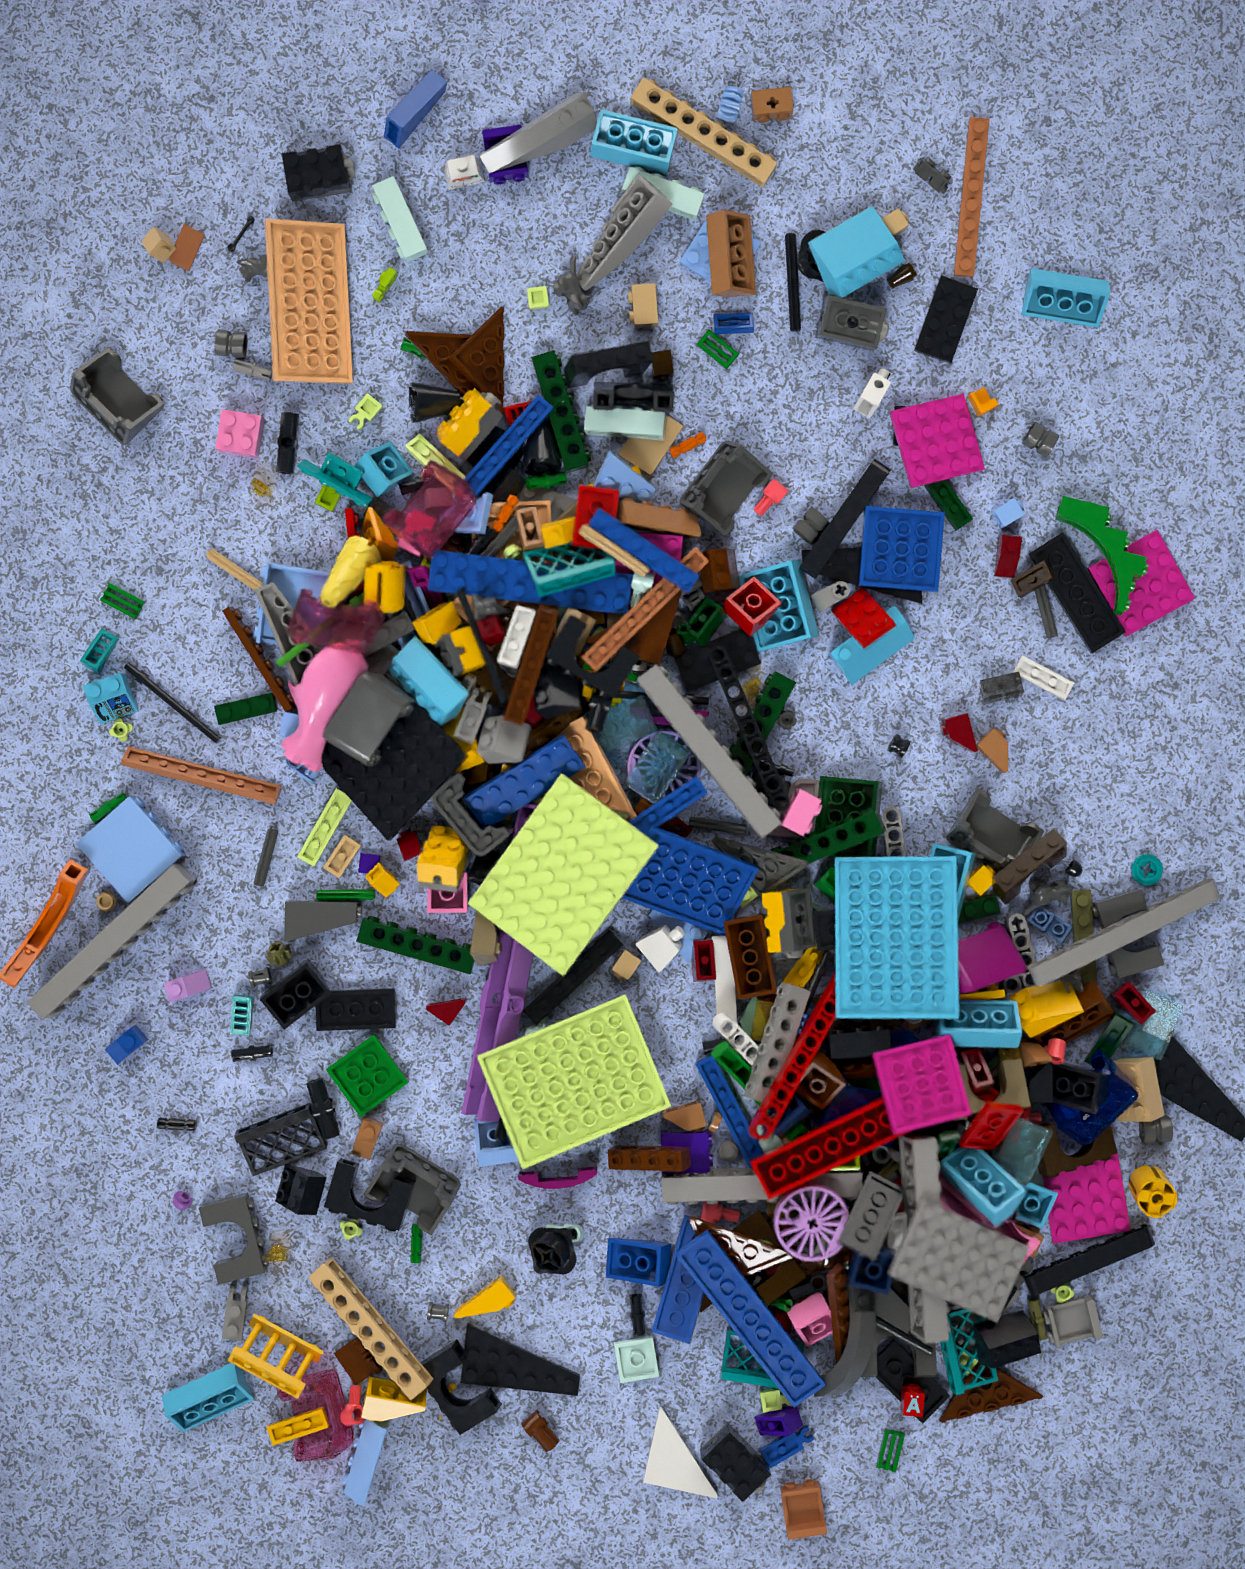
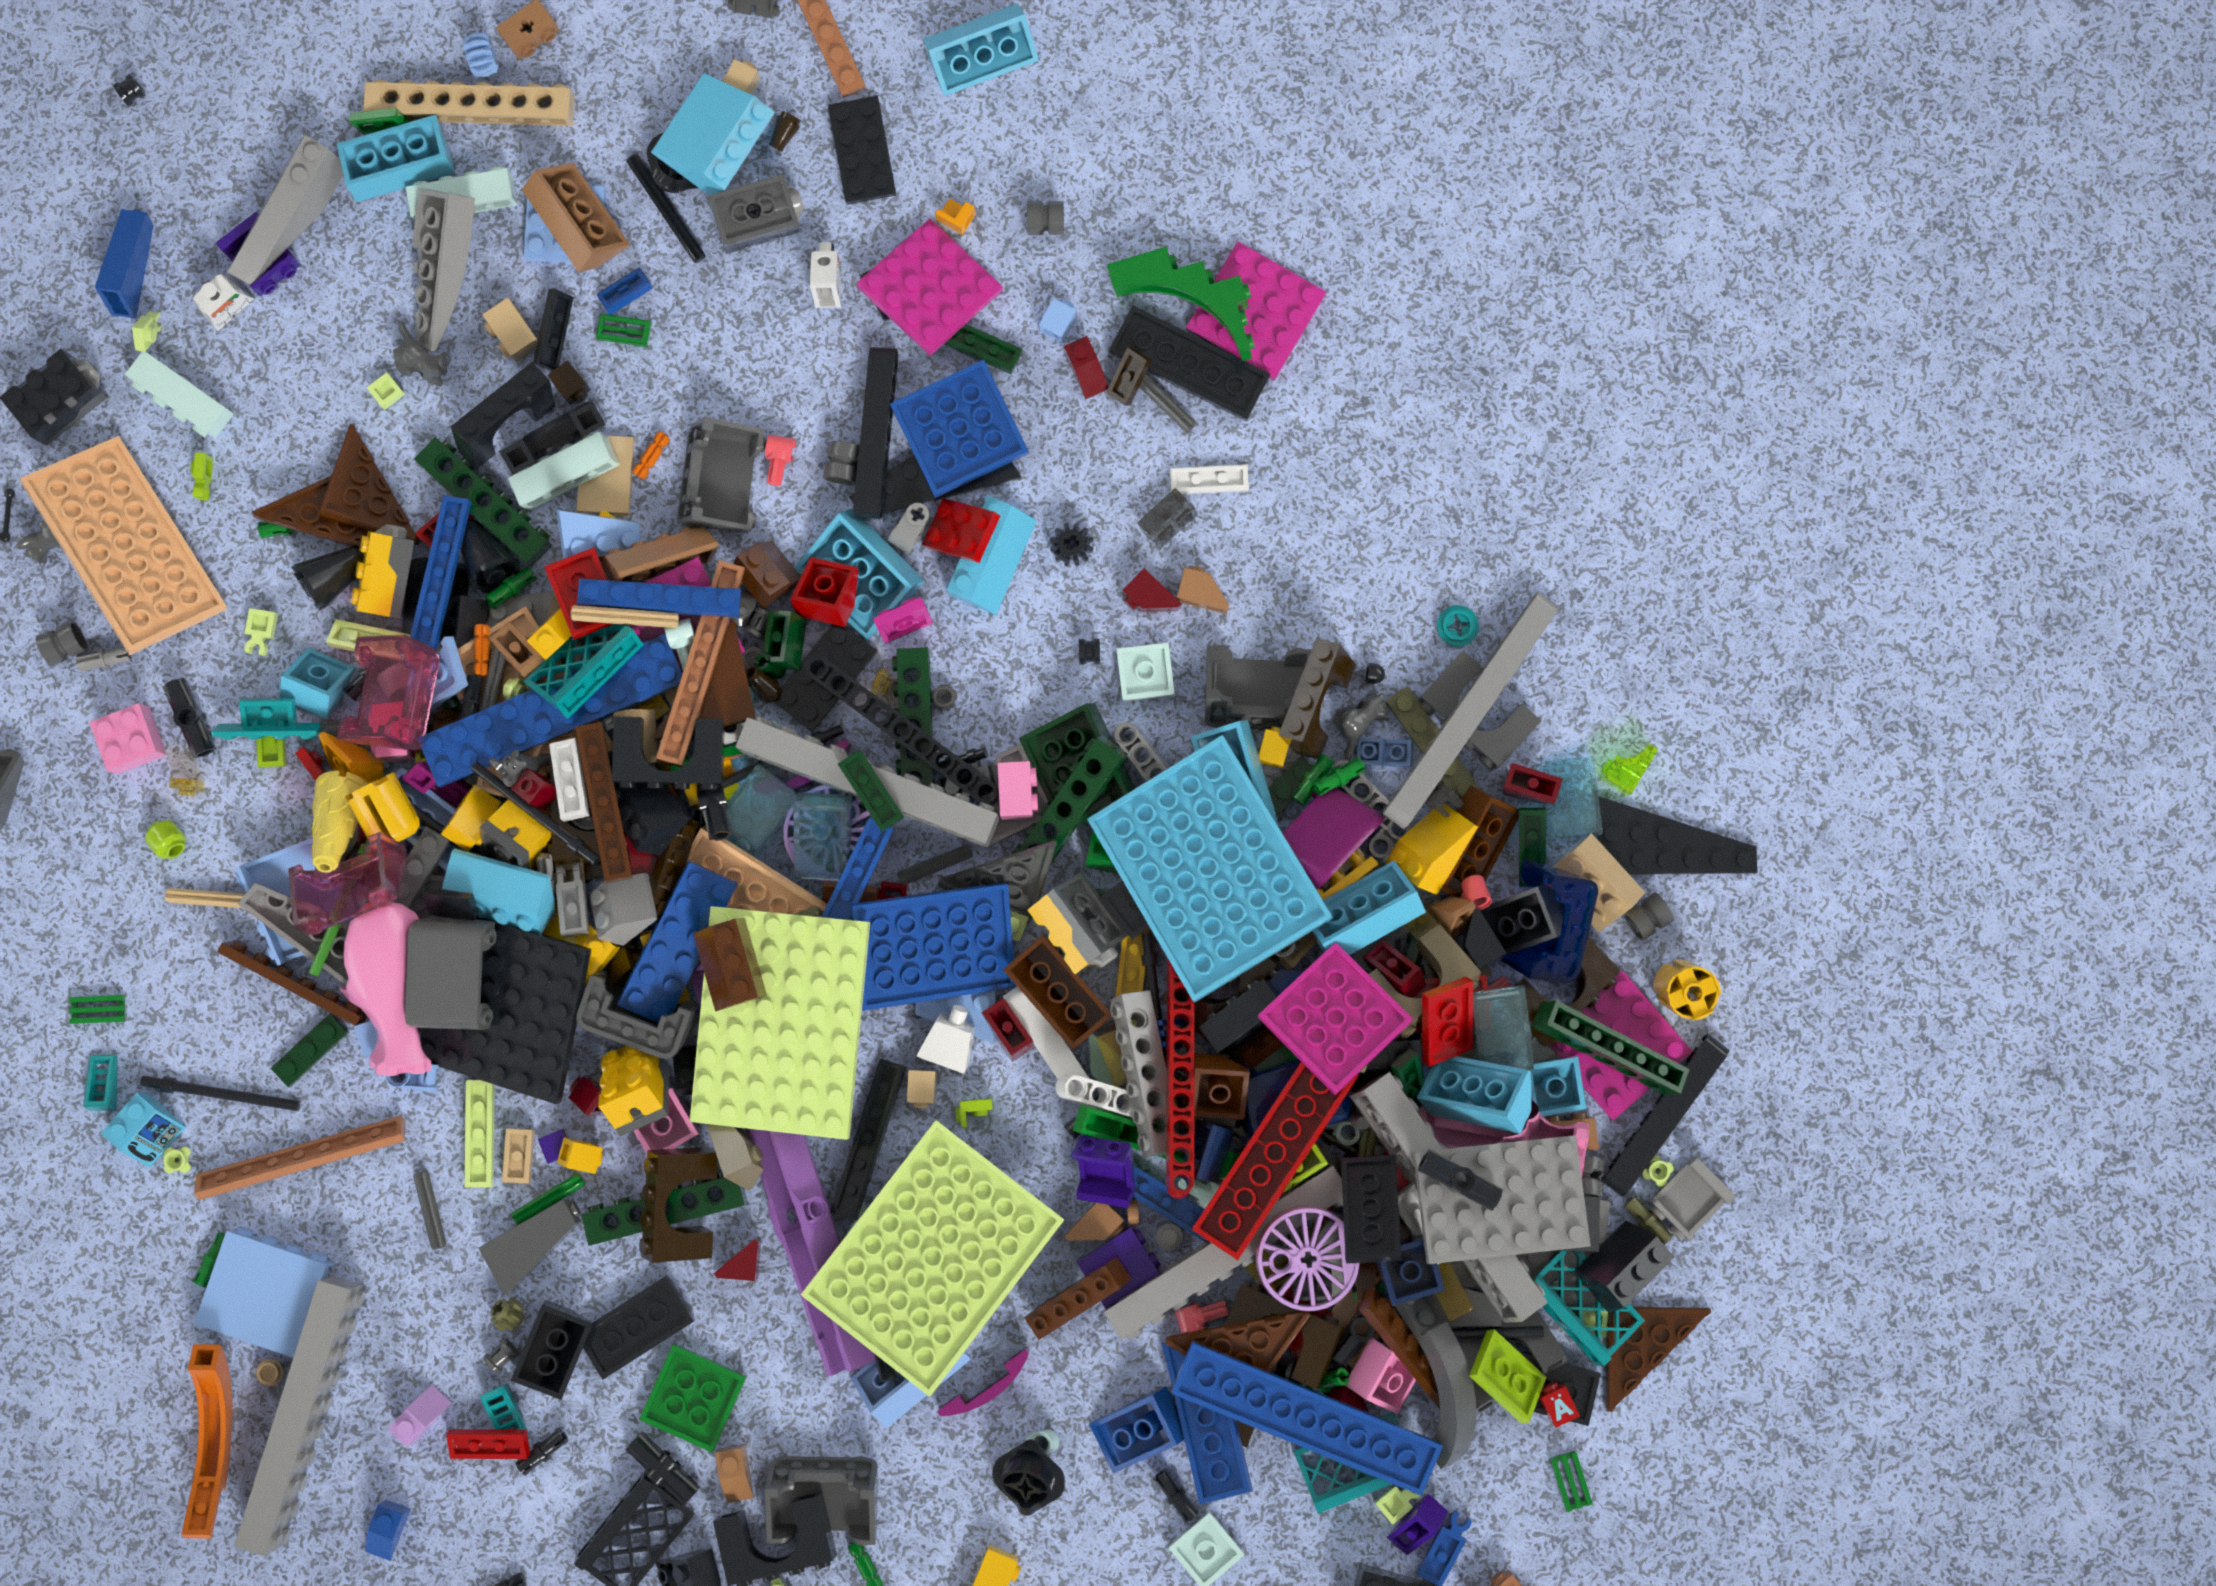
camera: 30 degrees left, 5 degrees down
none -> yellowish green plate [132,311,162,352]
none -> lime head [145,820,186,859]
none -> green tile [349,108,409,134]
none -> black tile [422,888,479,921]
none -> red plate [446,1429,530,1459]
none -> black tile [533,289,574,371]
none -> dark brown arch [639,1147,718,1263]
none -> reddish brown slope [693,918,767,1012]
none -> dark green plate [838,750,905,832]
none -> dark pink plate [873,597,933,644]
none -> lime bracket [955,1098,994,1128]
none -> black gear [1050,523,1093,567]
none -> dark purple panel [1072,1135,1136,1208]
none -> light aqua plate [1117,643,1175,701]
none -> green pin [1291,753,1335,806]
none -> green pin [1312,757,1366,796]
none -> black piece [1417,1149,1503,1211]
none -> clear yellow tile [1435,1262,1474,1322]
none -> lime plate [1469,1329,1546,1424]
none -> dark green brick [1532,1000,1690,1095]
none -> clear neon green arch [1600,744,1658,796]

